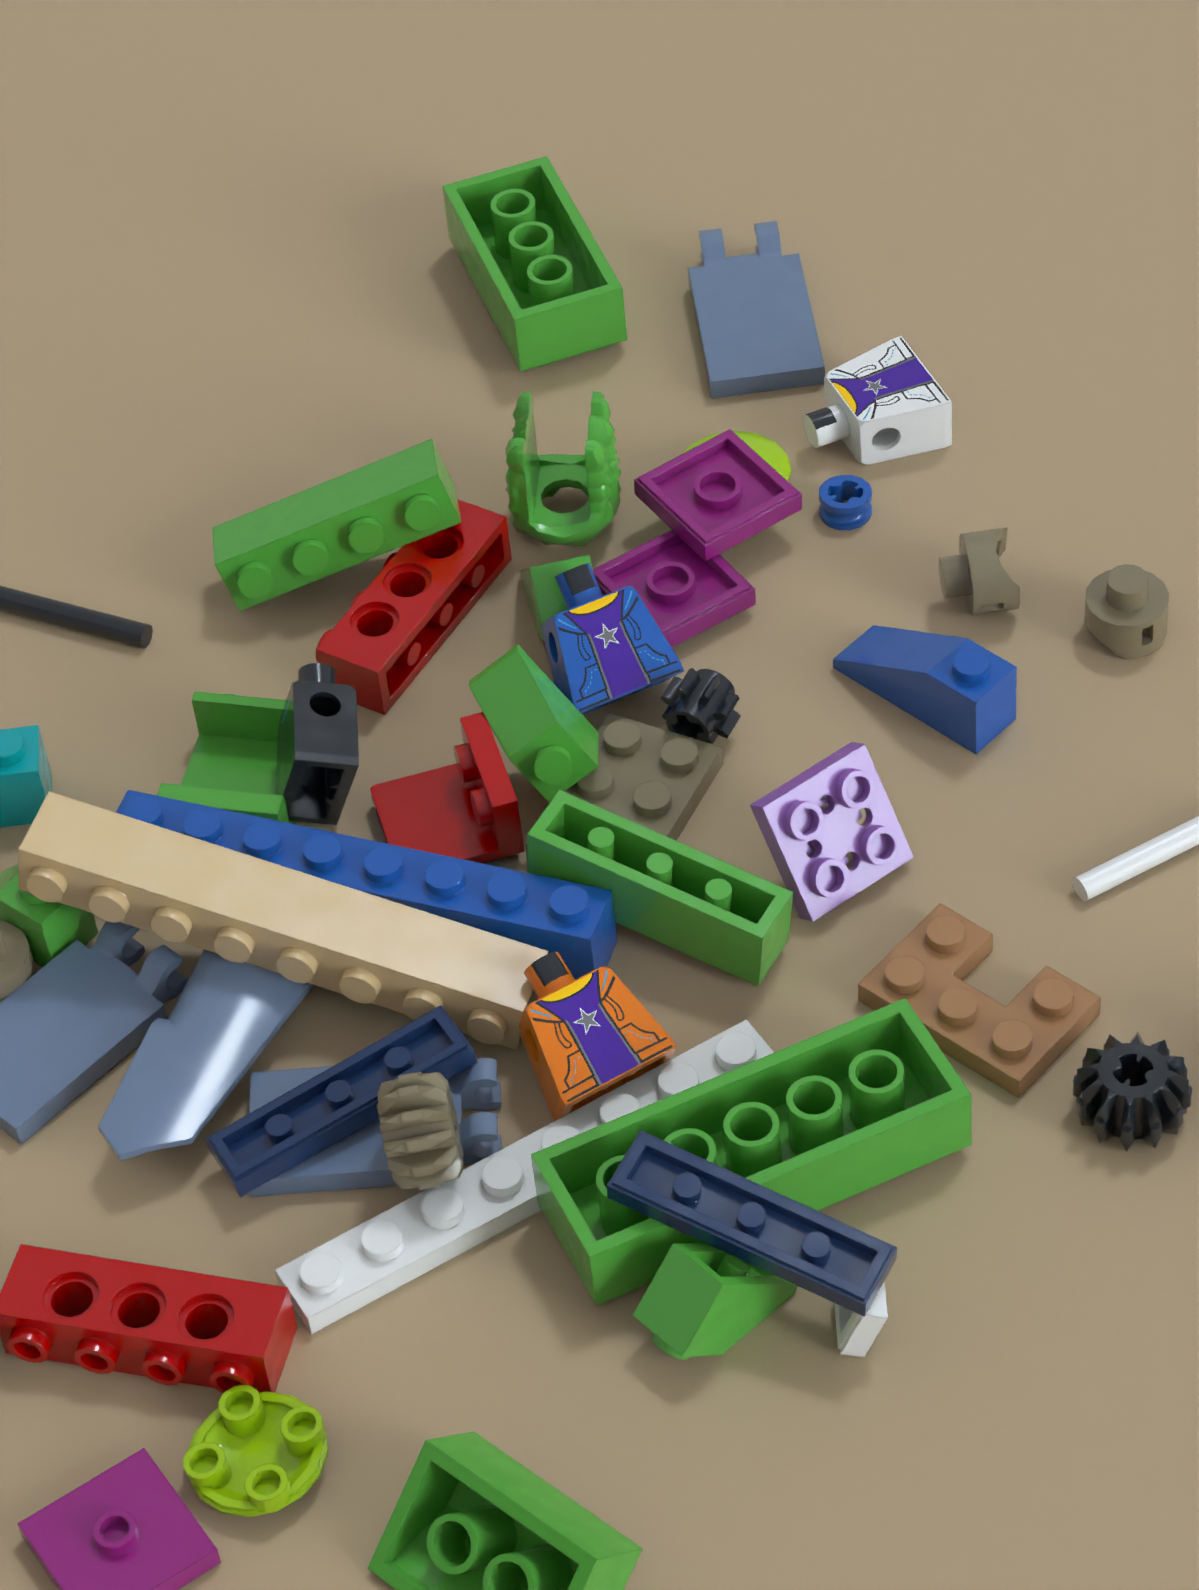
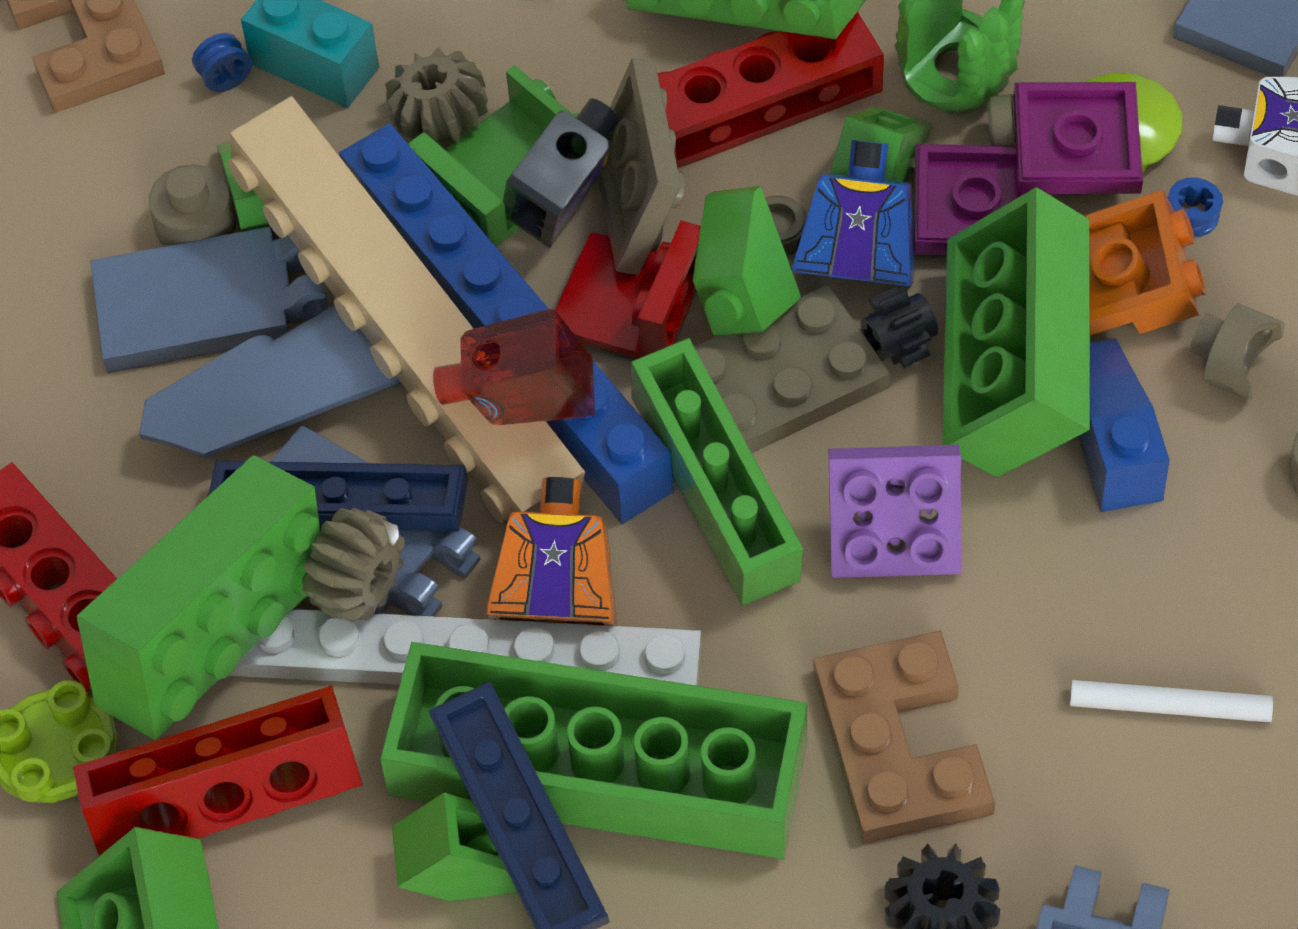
camera: 35 degrees right, 10 degrees up
none -> red brick [73,685,363,856]
none -> bright green brick [77,455,320,741]
none -> dark tan gear [385,47,488,144]
none -> clear red torso [433,308,595,425]
none -> dark tan plate [598,58,685,275]
none -> bright green brick [942,187,1090,478]
none -> dark tan tile [987,94,1016,147]
none -> orange plate [1084,189,1207,336]

